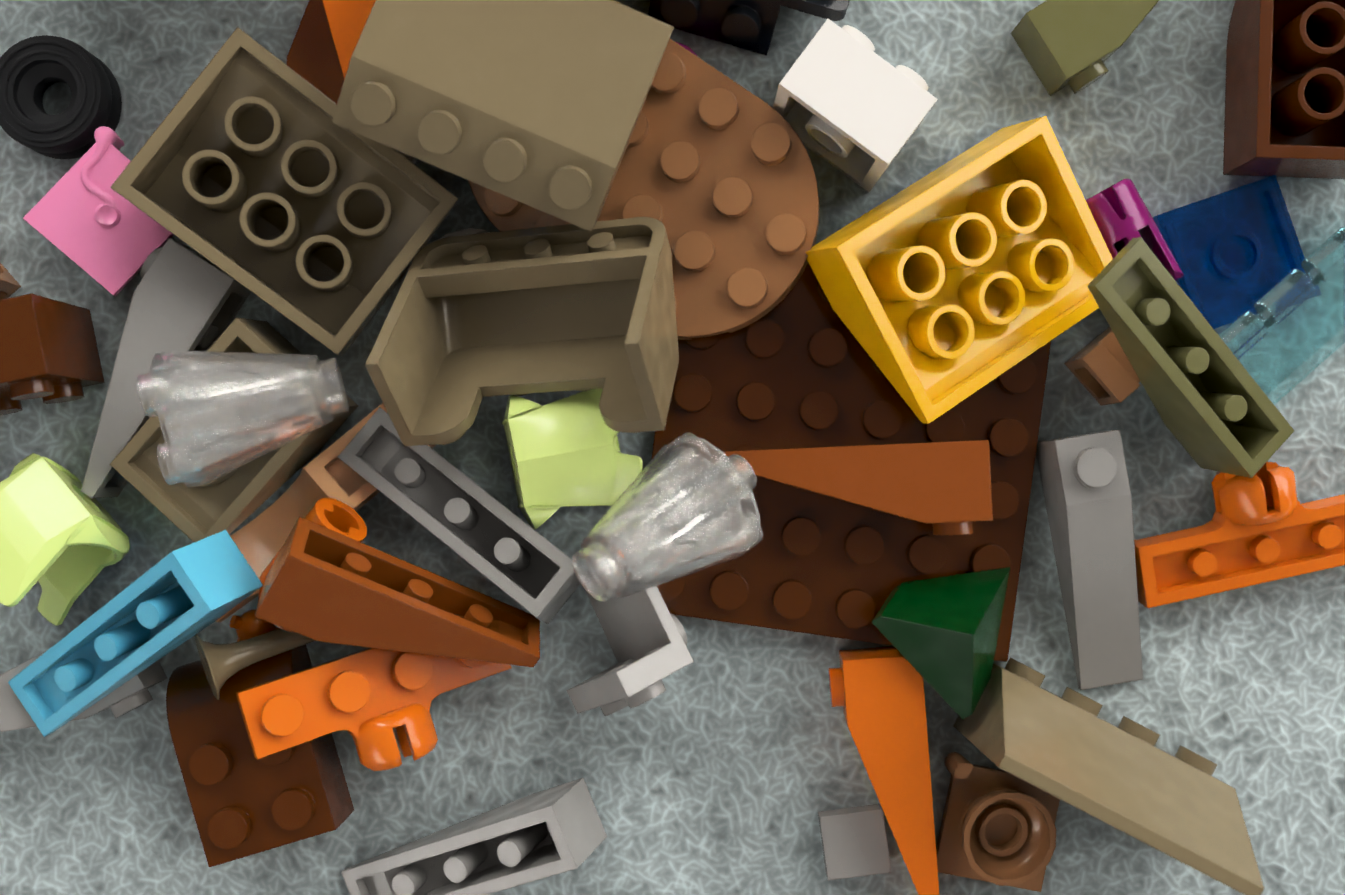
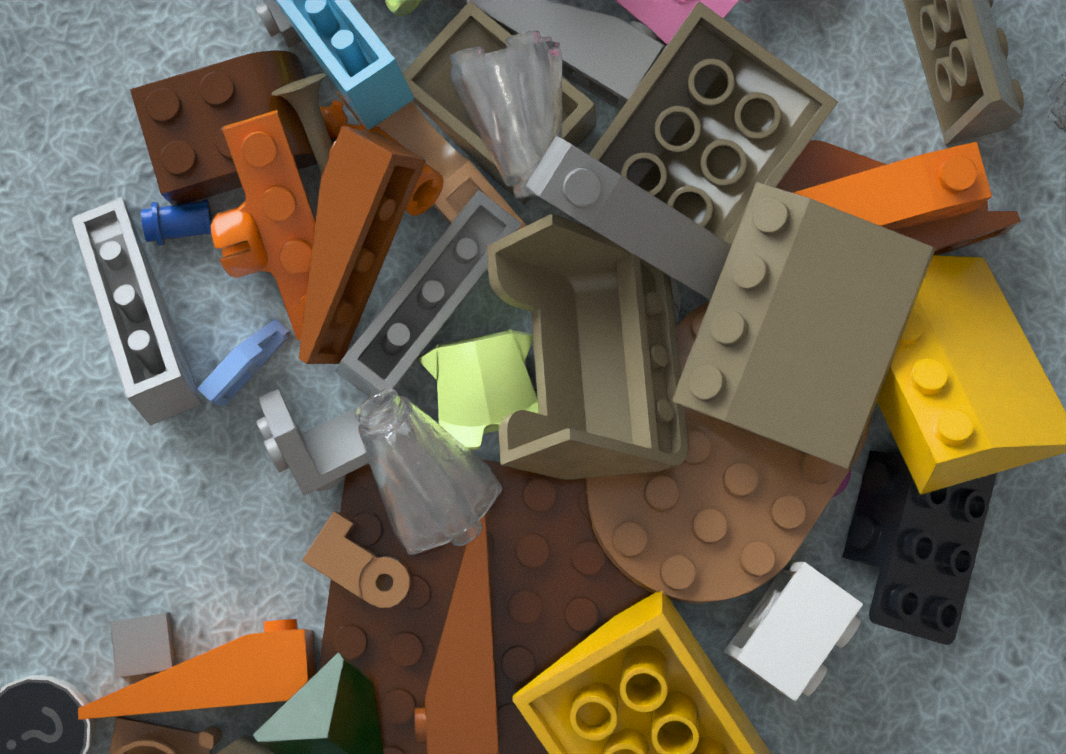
camera: 85 degrees right, 5 degrees down
none -> blue pin [141,199,212,246]
none -> light blue tile [197,318,290,406]
none -> medium nougat leg [302,511,411,608]
none -> light grey slope [526,135,732,300]

